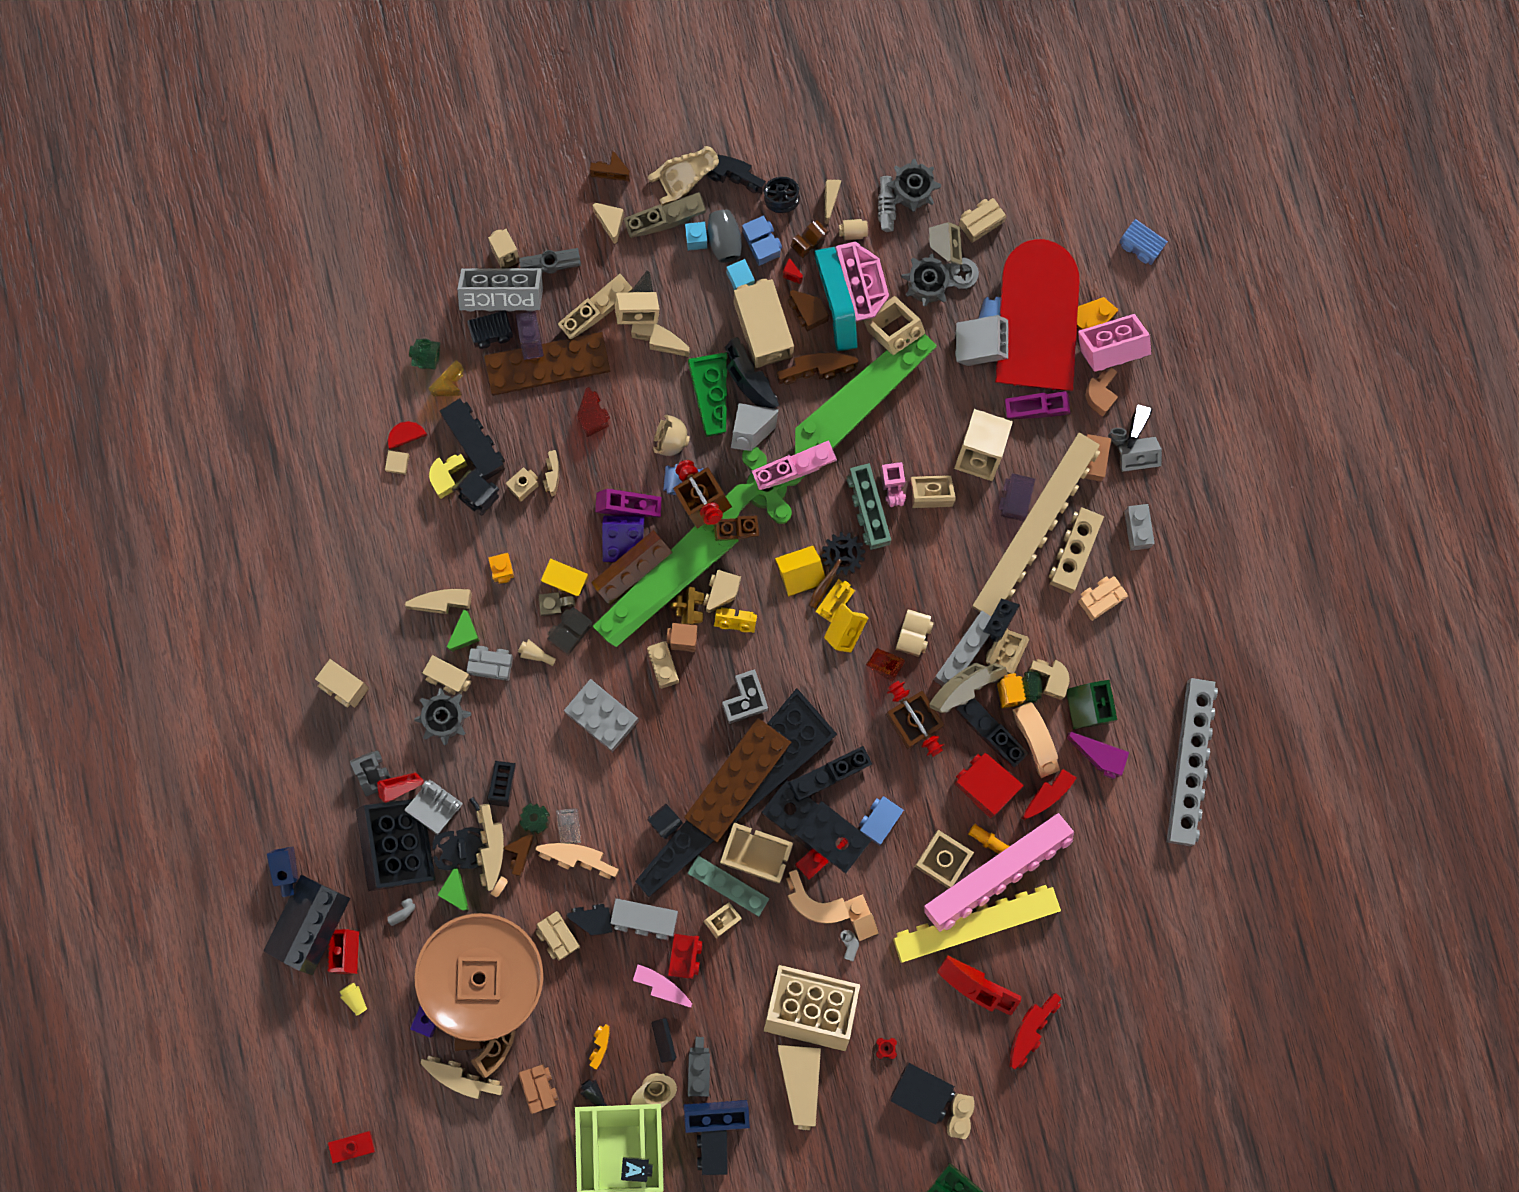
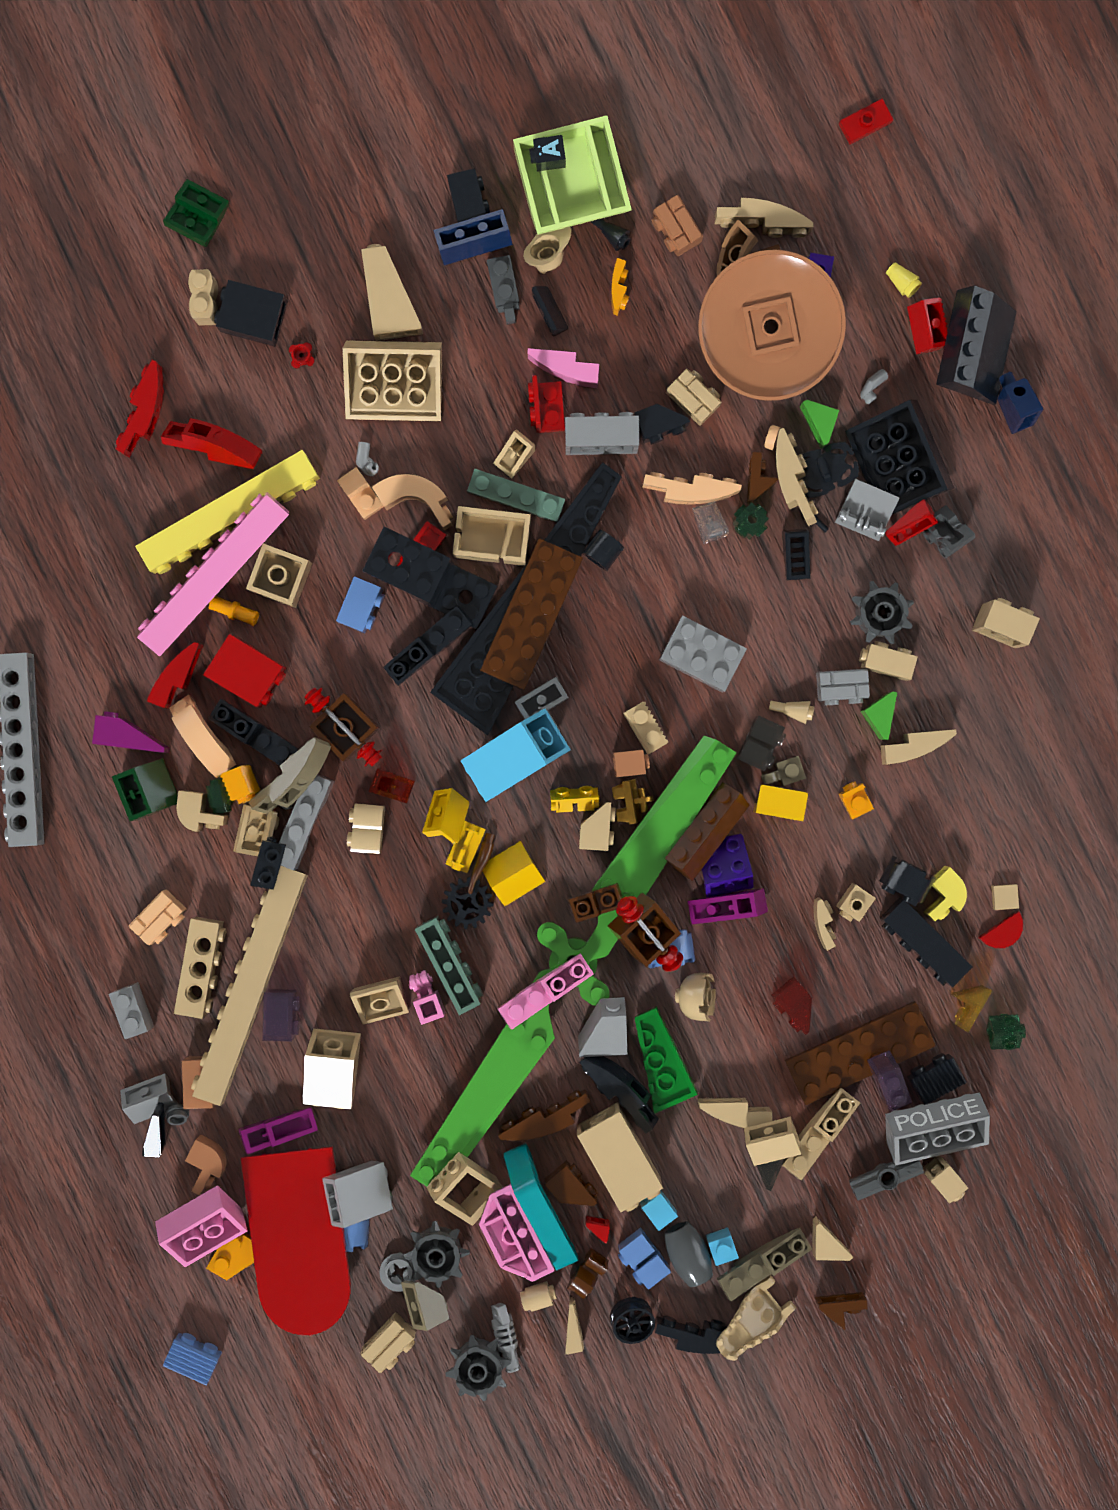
camera: 170 degrees right, 10 degrees up
none -> medium azure brick [461,709,571,802]

